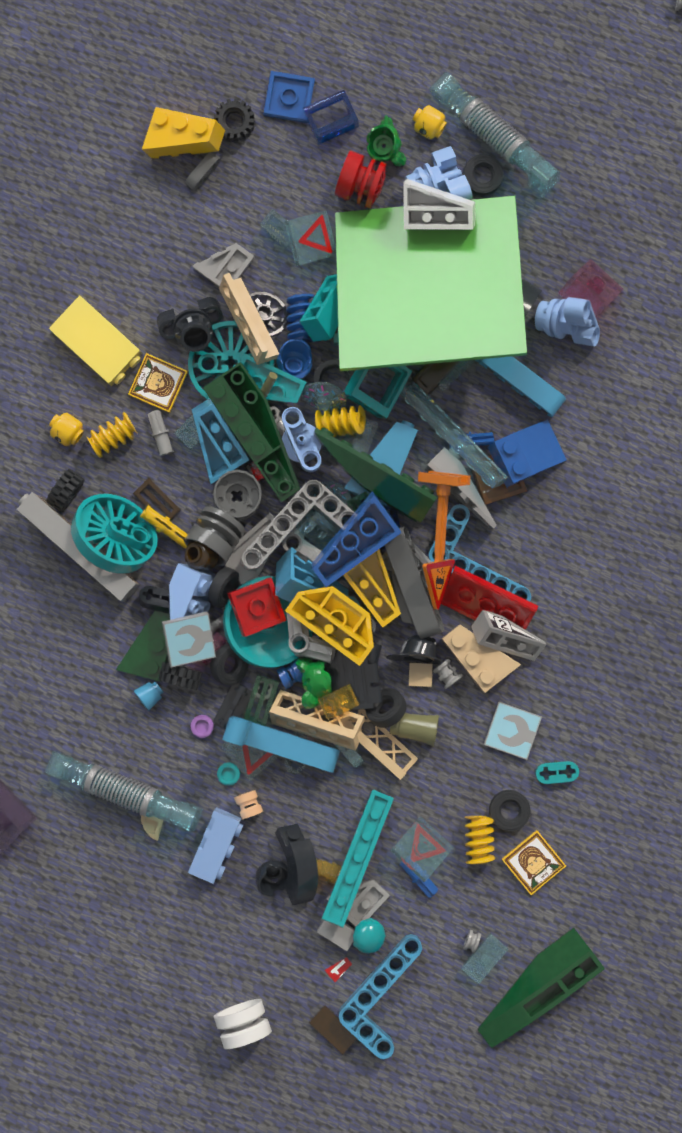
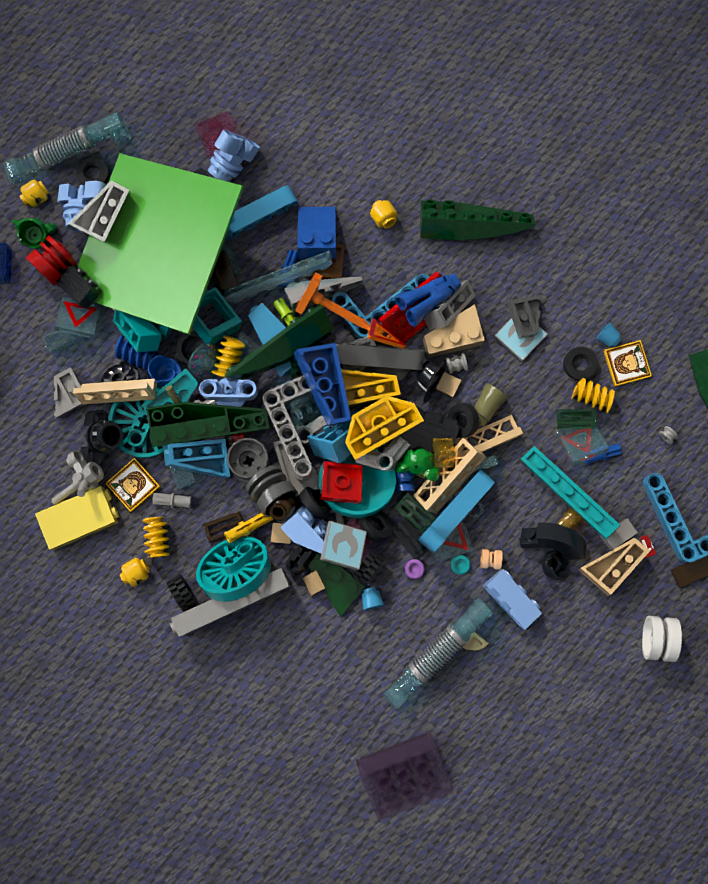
camera: 60 degrees left, 5 degrees down
light grey wing [326,879,390,926] -> none
teal hair [353,918,386,954] -> none
clear light blue plate [461,933,508,984] -> none
teal beam [535,761,579,784] -> none
none -> light grey piece [51,450,104,505]
none -> black brick [57,265,101,309]
none -> tan tile [271,523,291,544]
none -> lime axle [273,298,295,326]
none -> tan tile [303,571,325,596]
none -> yellow head [370,200,398,229]
none -> blue piece [394,273,461,328]
none -> dark green wedge [420,199,535,240]
none -> dark grey wing [507,295,542,339]
none -> clear green tile [556,409,596,429]
none -> tan wedge [579,538,650,596]
none -> dark azure hat [596,323,622,347]

